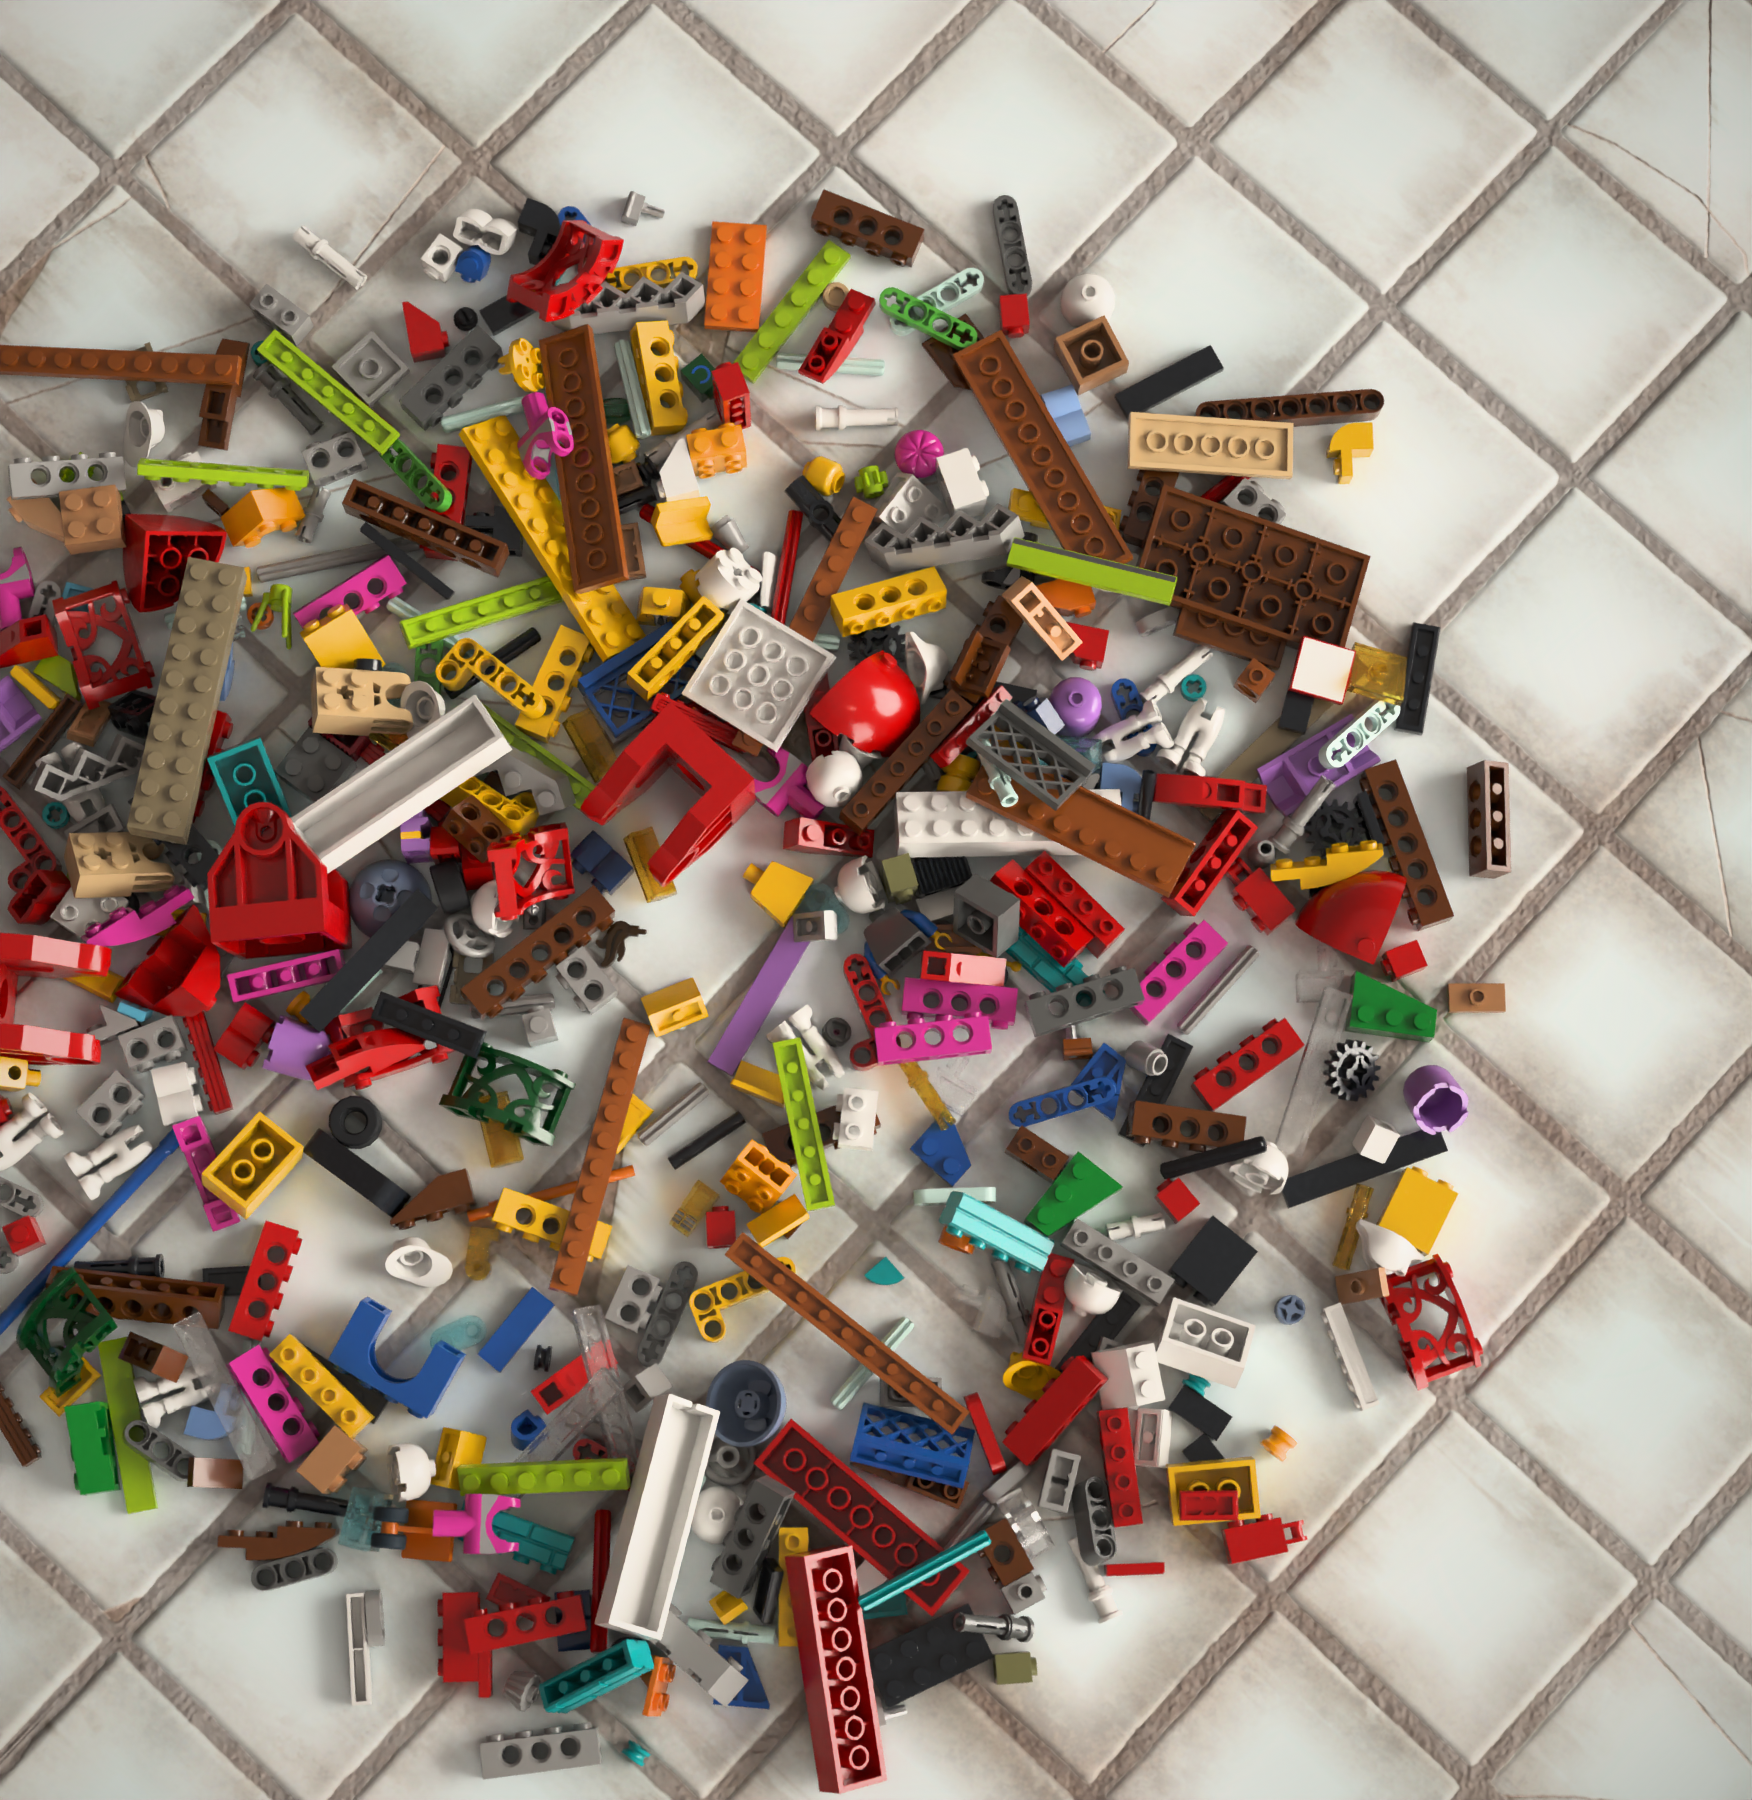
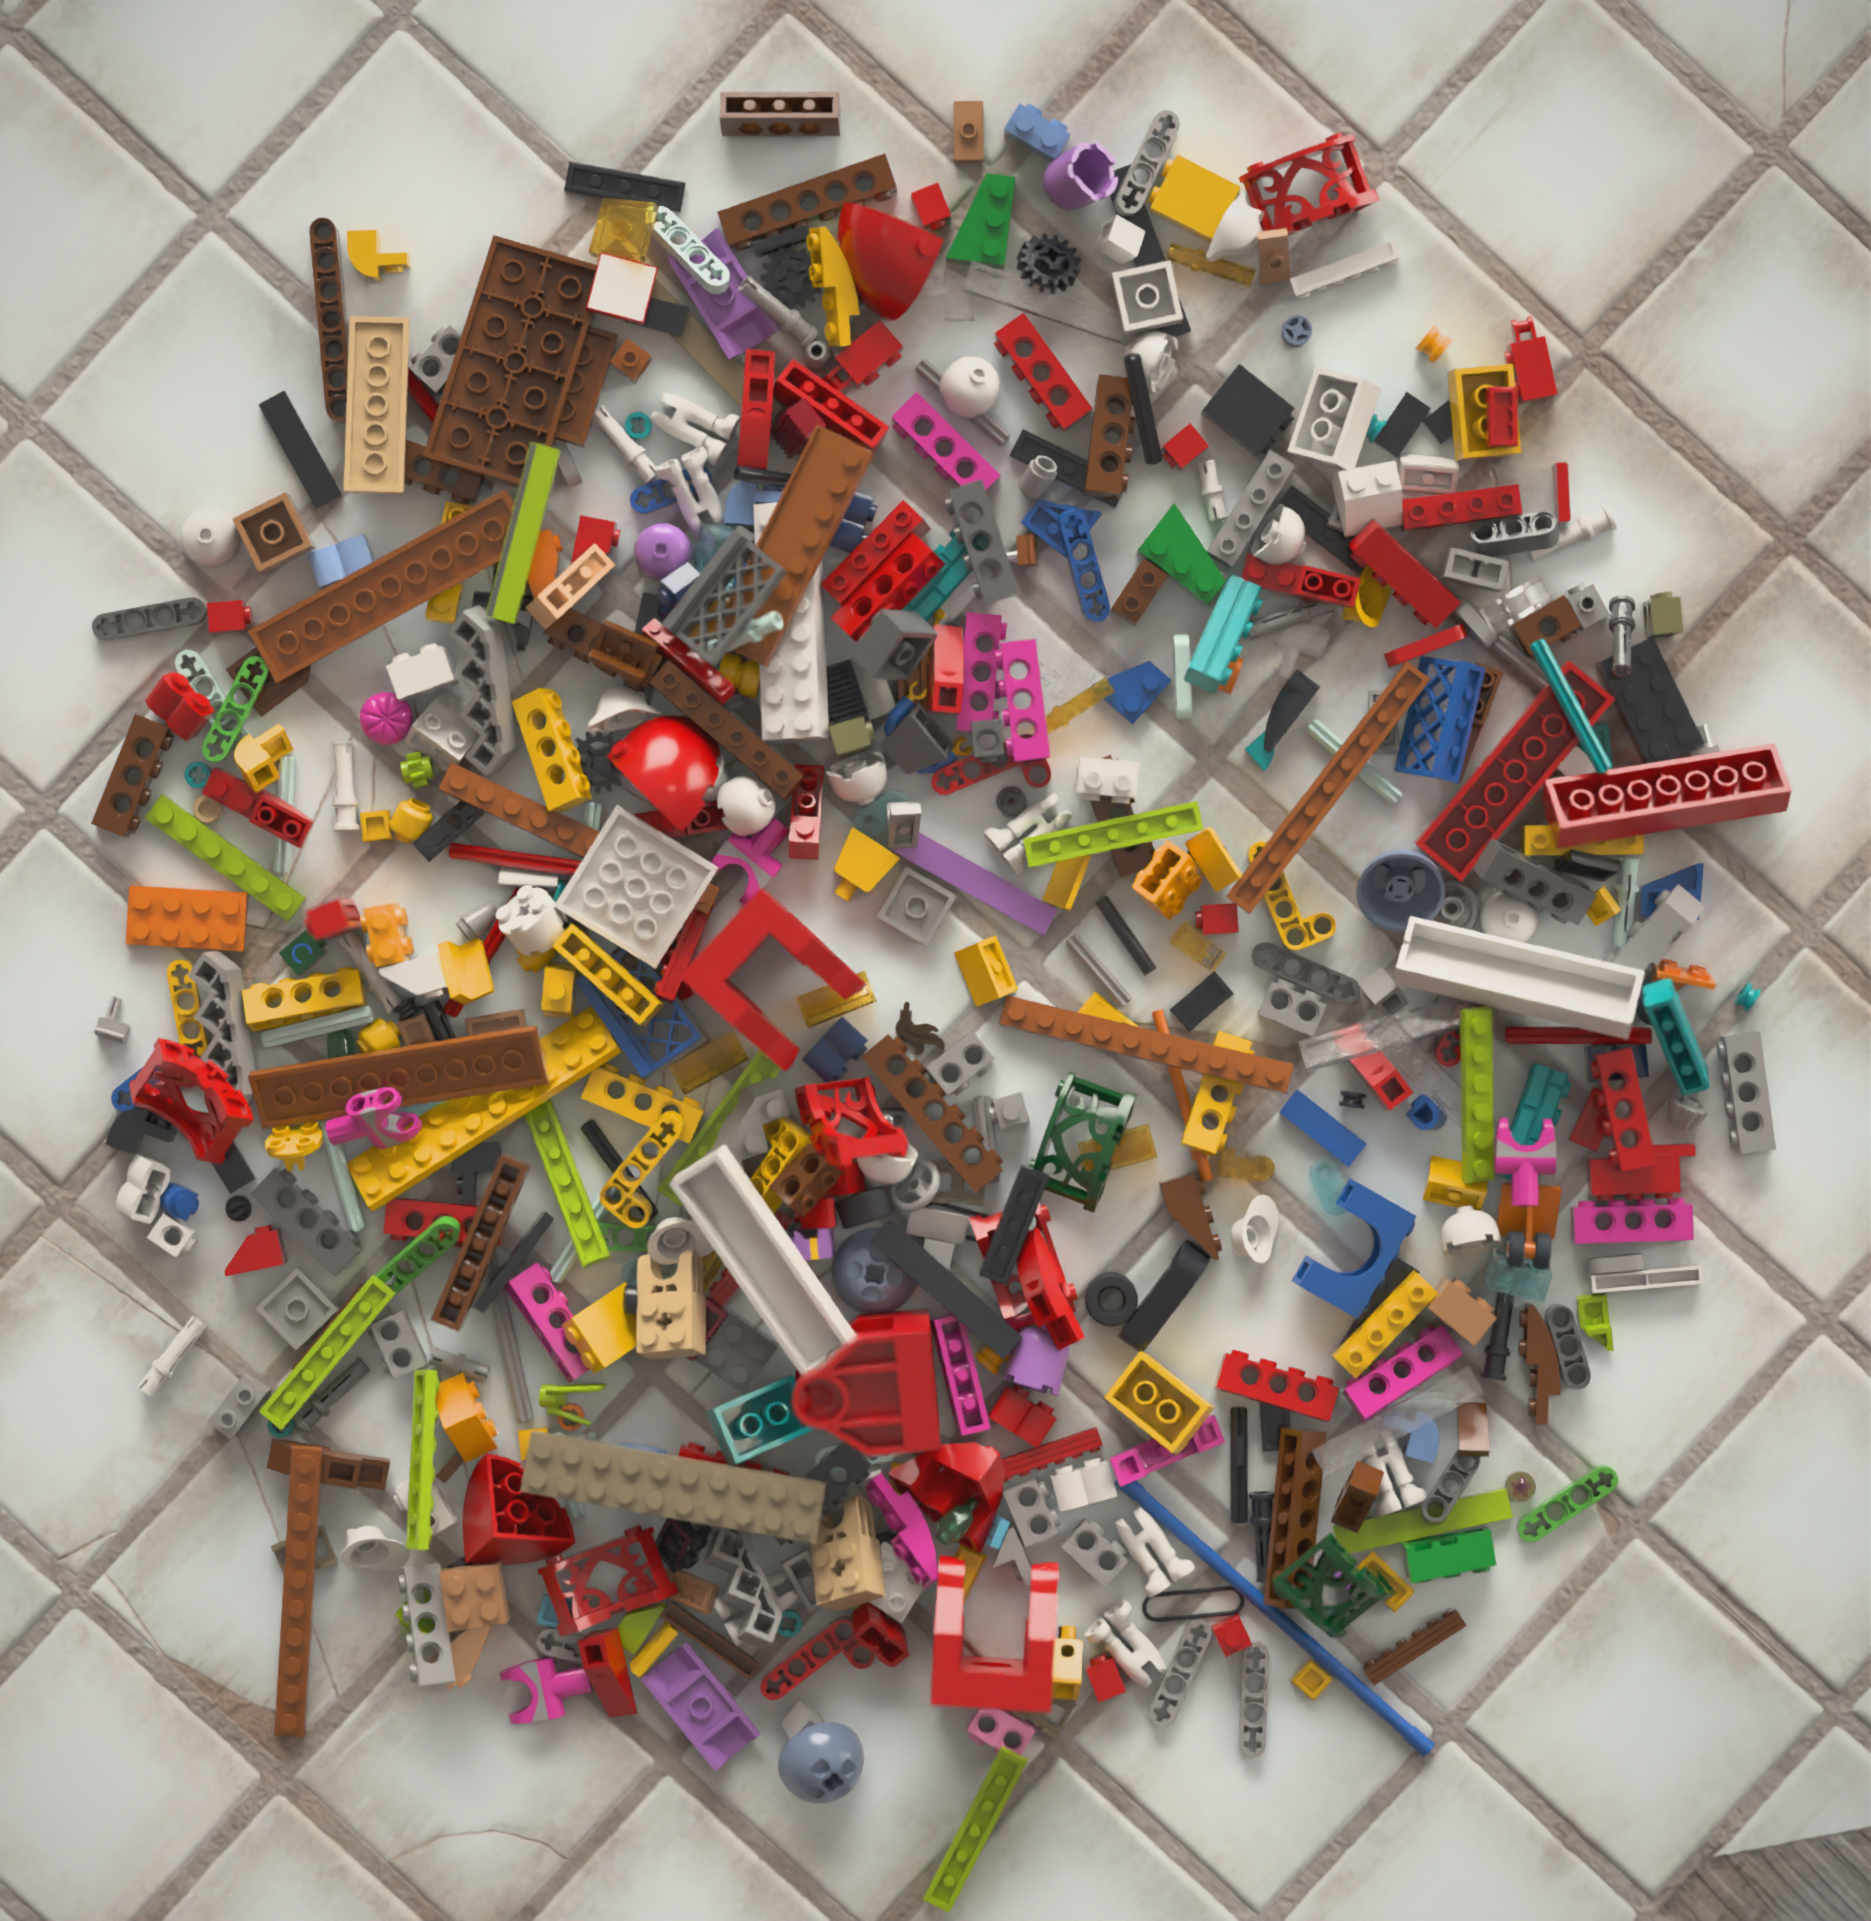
camera: 85 degrees left, 10 degrees up
none -> red brick [145,671,215,741]
none -> teal bush [184,762,212,788]
none -> yellow brick [234,724,294,793]
none -> yellow tile [360,810,393,842]
none -> dark red brick [770,398,827,459]
none -> dark blue brick [829,492,878,553]
none -> light grey plate [877,866,957,947]
none -> plant [935,1497,978,1546]
none -> white cylinder [939,357,1000,418]
none -> dark grey brick [971,719,1004,763]
none -> medium blue brick [1004,103,1070,162]
none -> white brick [1111,260,1183,336]
none -> light grey beam [1114,110,1180,217]
none -> black piece [1142,1586,1245,1622]
none -> black tile [1170,971,1234,1032]
none -> black axle [1230,1406,1248,1524]
none -> black piece [1264,669,1320,753]
none -> olive tile [1505,1471,1536,1502]
none -> bright green beam [1517,1465,1618,1542]
none -> dark pink brick [1570,1198,1694,1244]
none -> lime slope [1576,1292,1614,1351]

